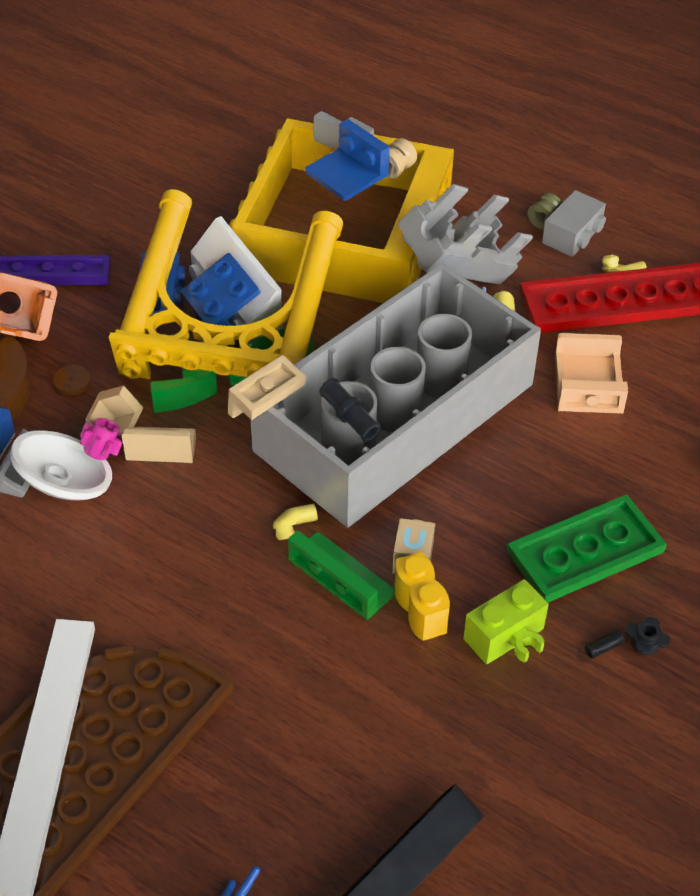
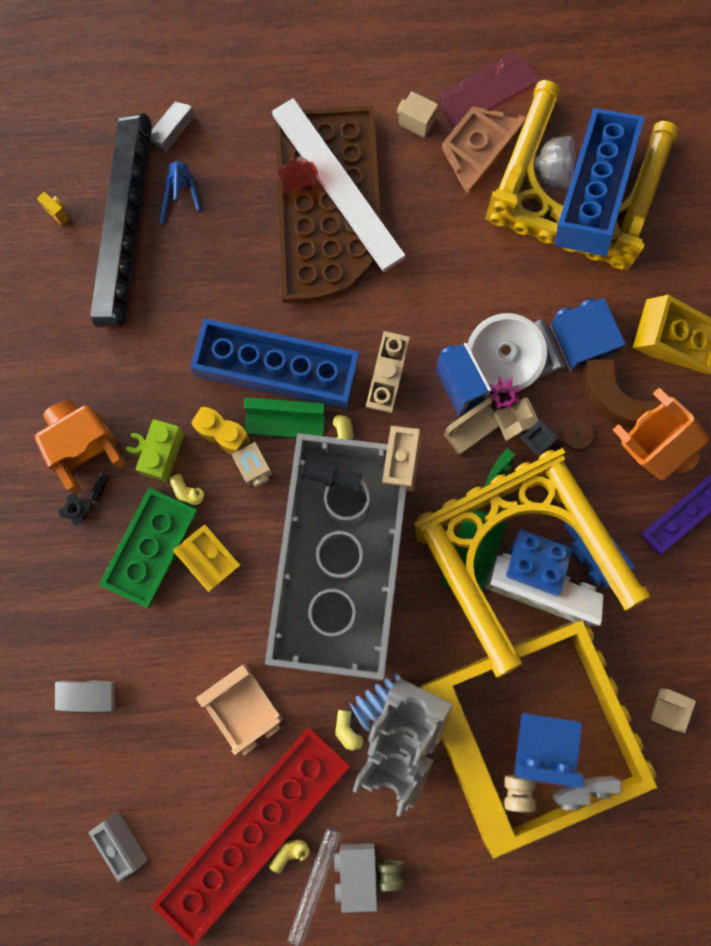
camera: 145 degrees right, 30 degrees up
none -> orange piece [35,400,126,495]
none -> light yellow arm [169,474,204,505]
none -> yellow plate [174,525,240,592]
none -> blue brick [190,318,359,410]
none -> clear red bracket [275,156,318,195]
none -> clear axle [288,828,340,946]
none -> tan slope [366,331,410,413]
none -> blue piece [435,343,491,416]
none -> black brick [520,419,565,458]
none -> tan panel [650,688,696,733]

